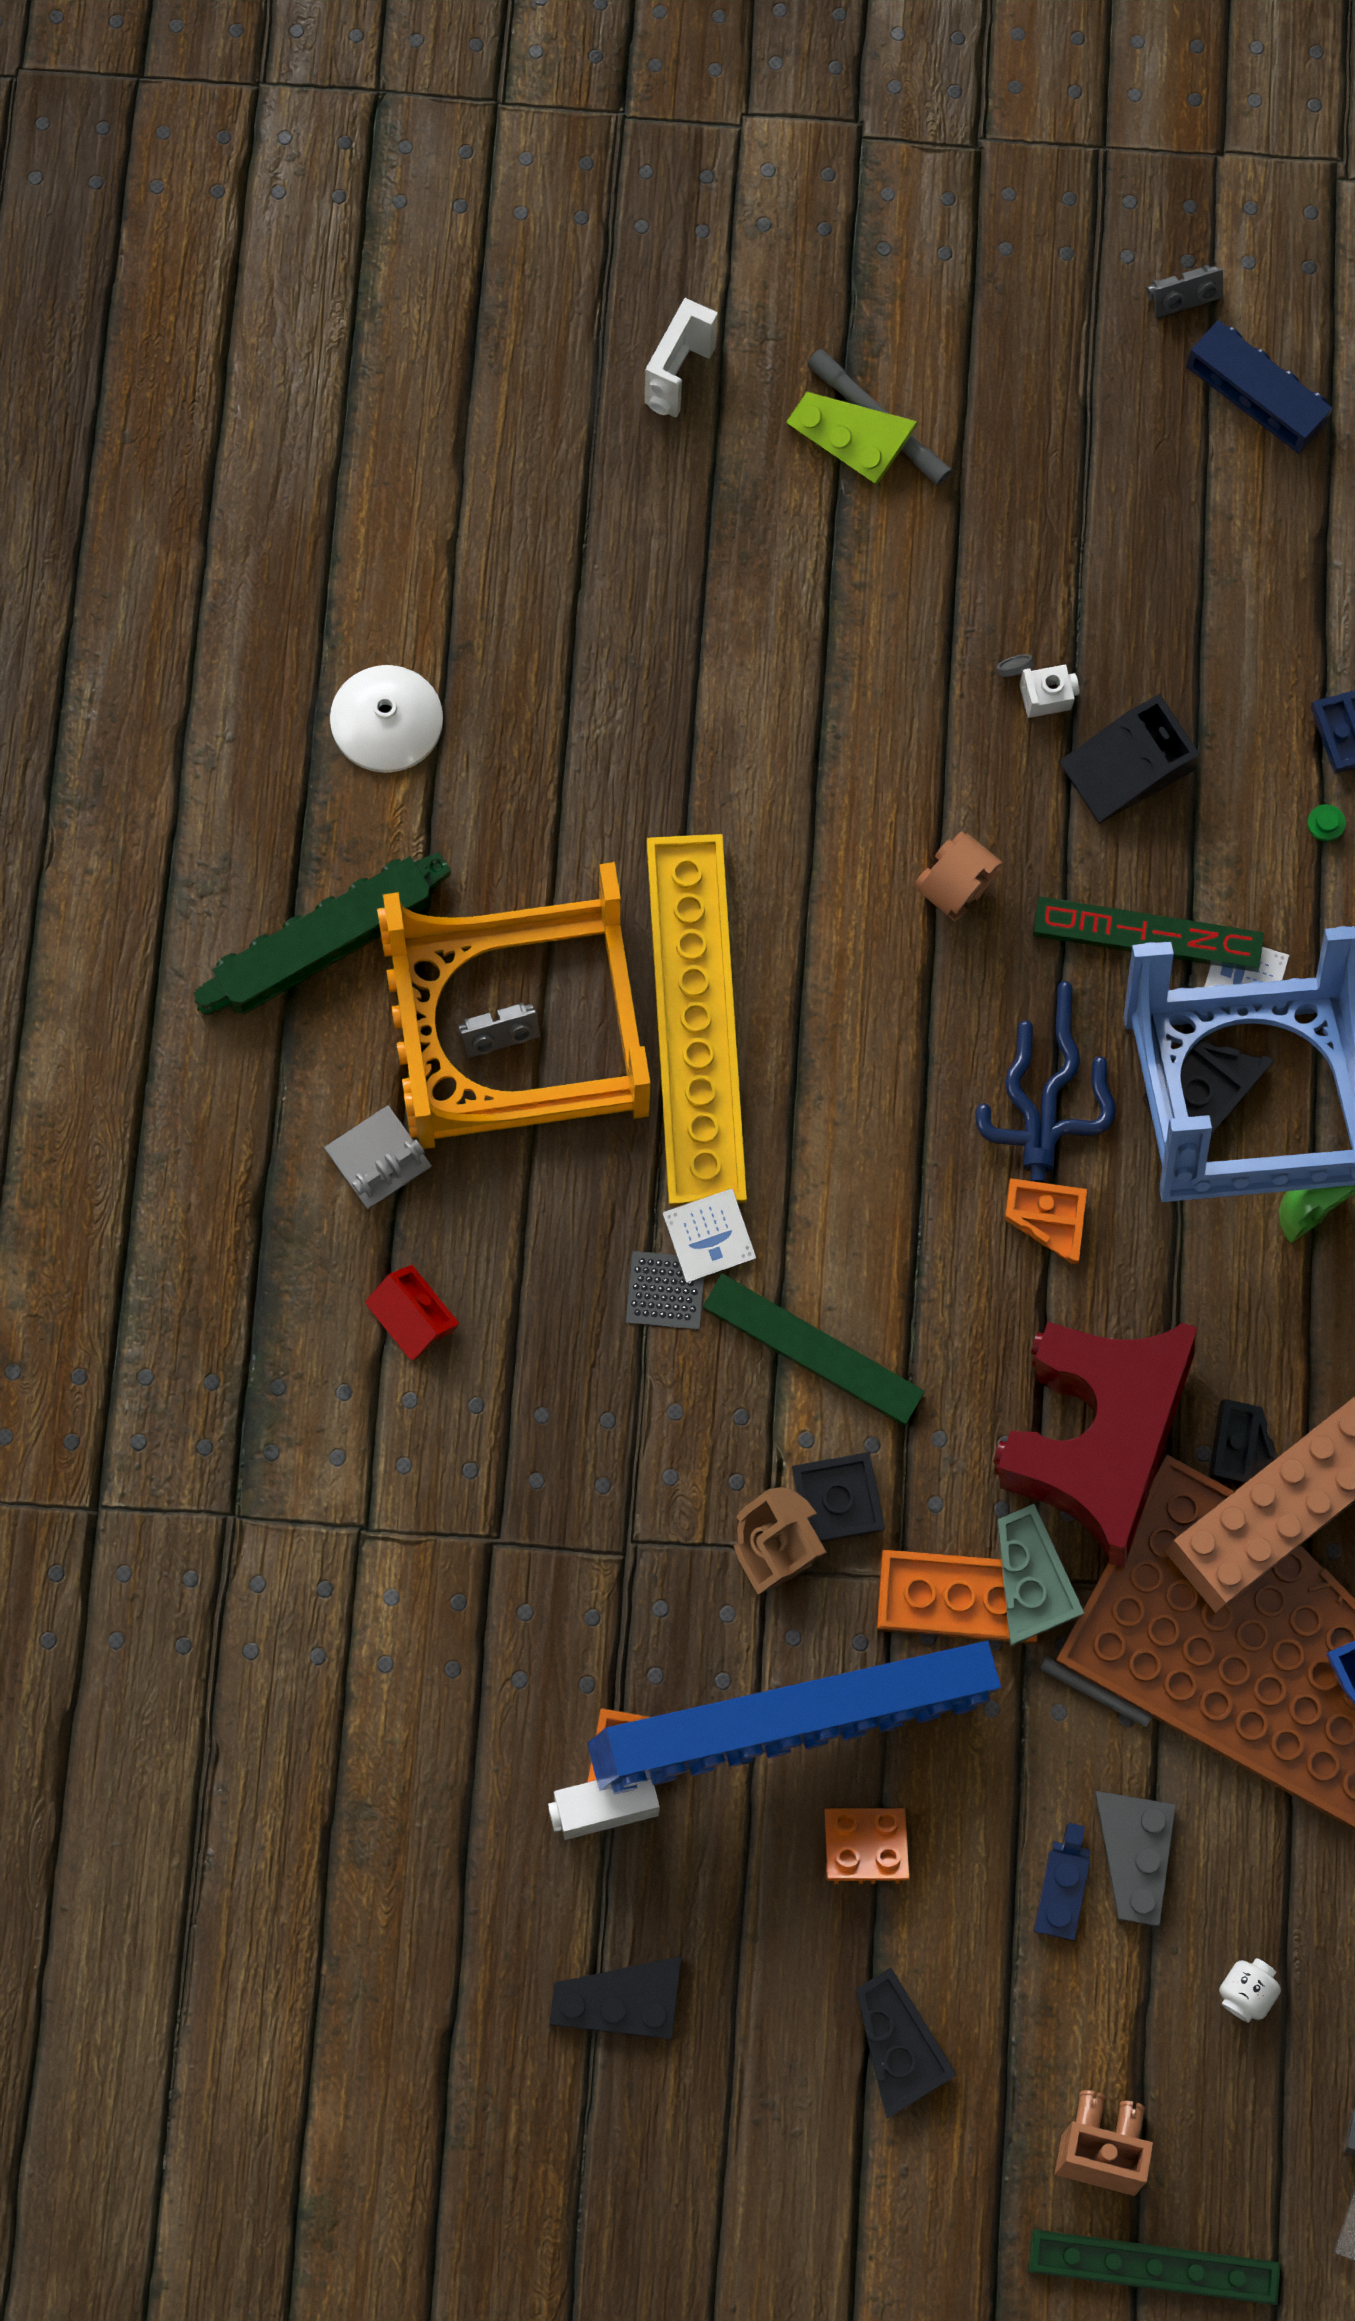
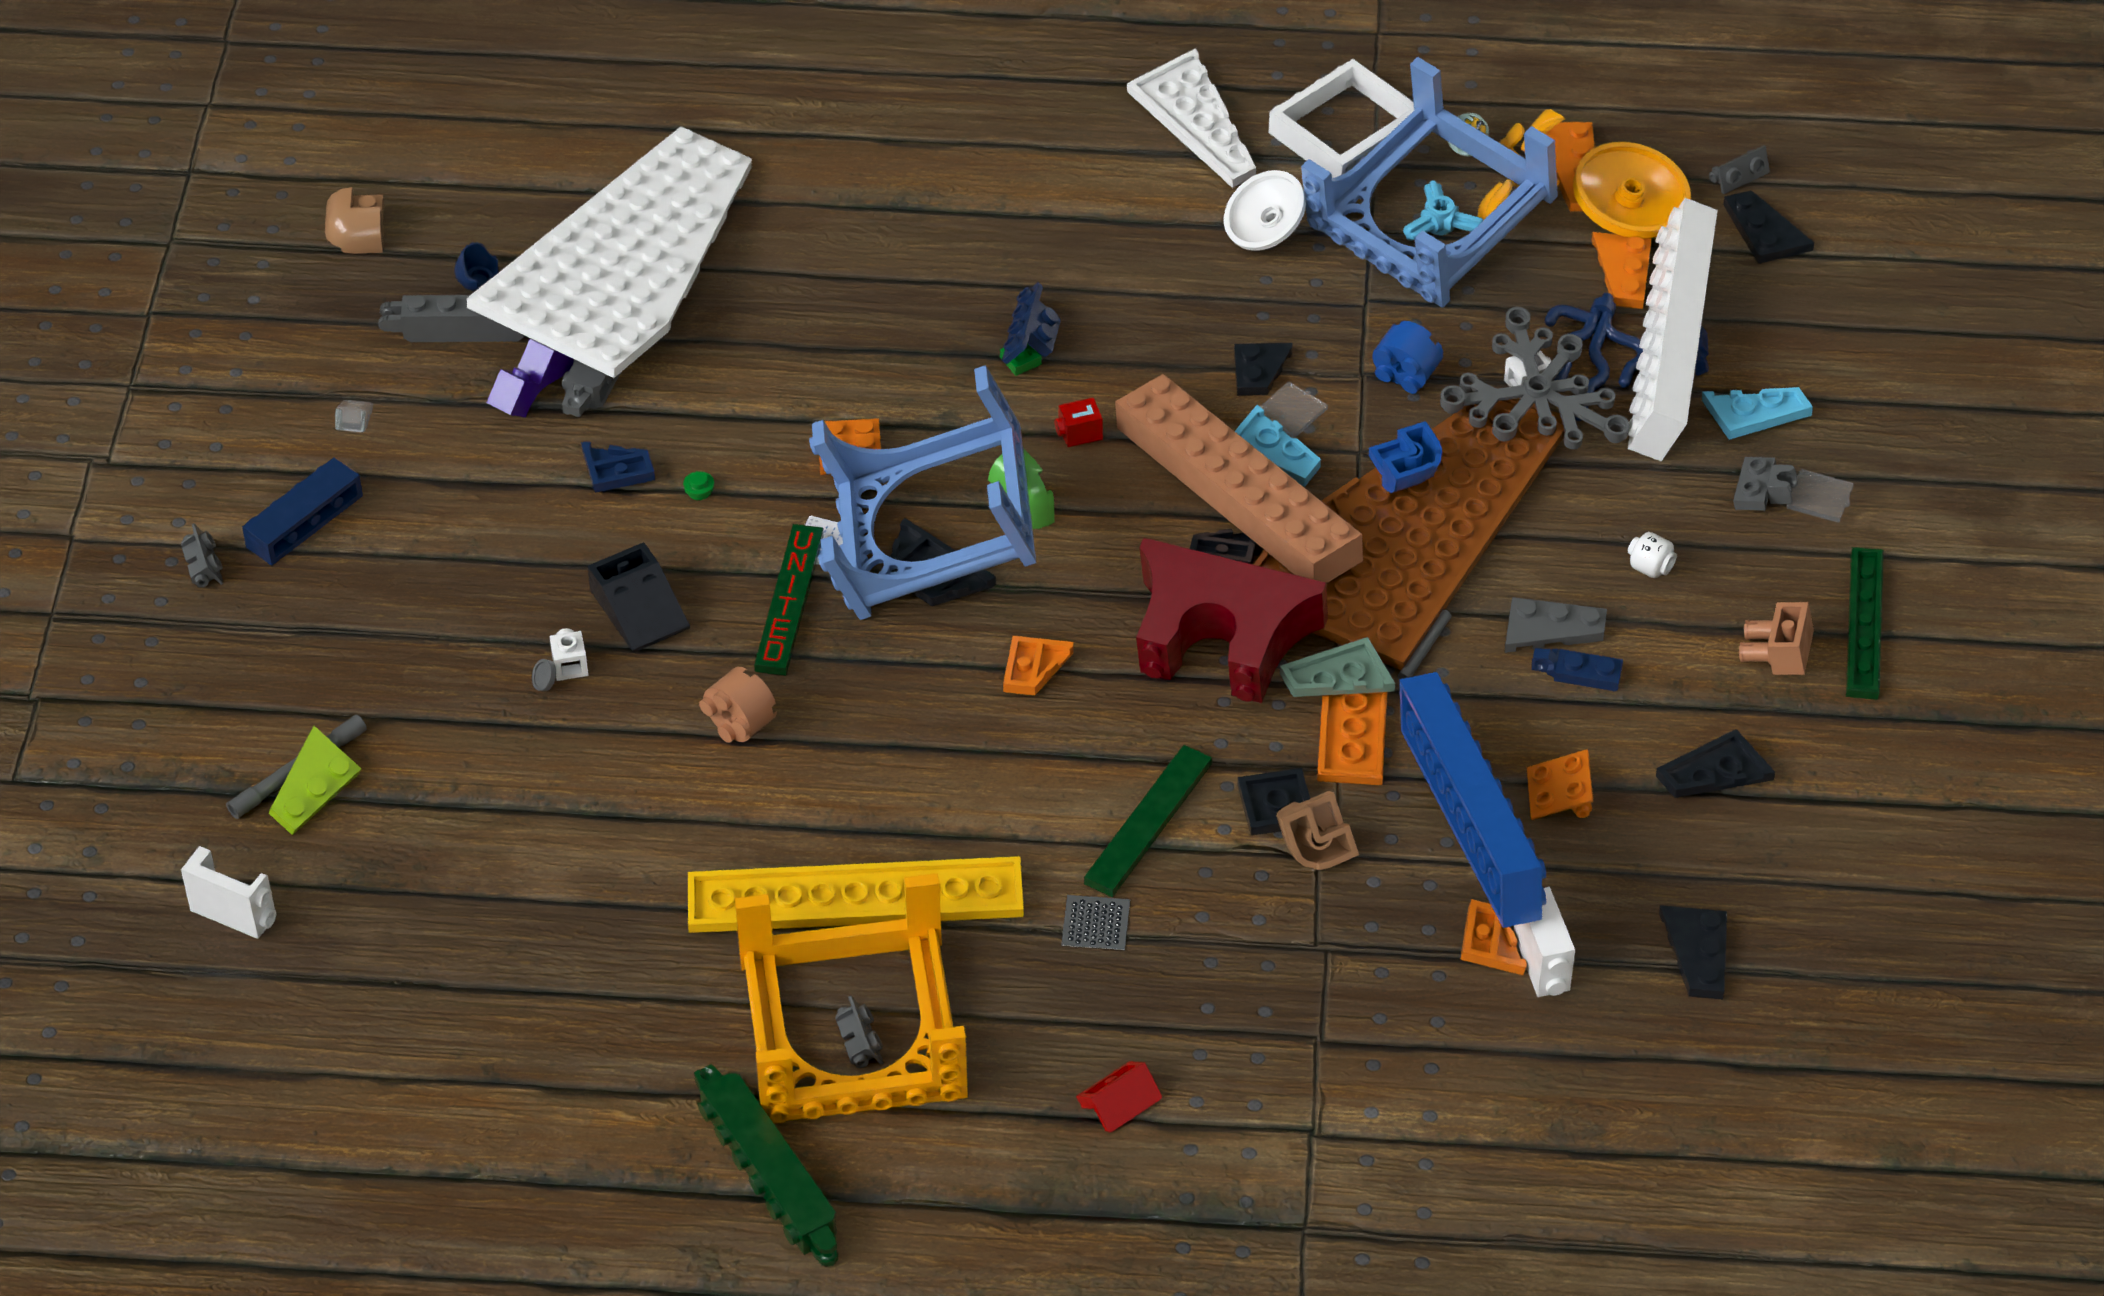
camera: 85 degrees left, 25 degrees down
light grey hinge [324,1105,432,1209] -> none
white dish [330,665,443,773] -> none
white sticker [663,1189,756,1282] -> none
dark blue plant [976,981,1116,1183] -> none

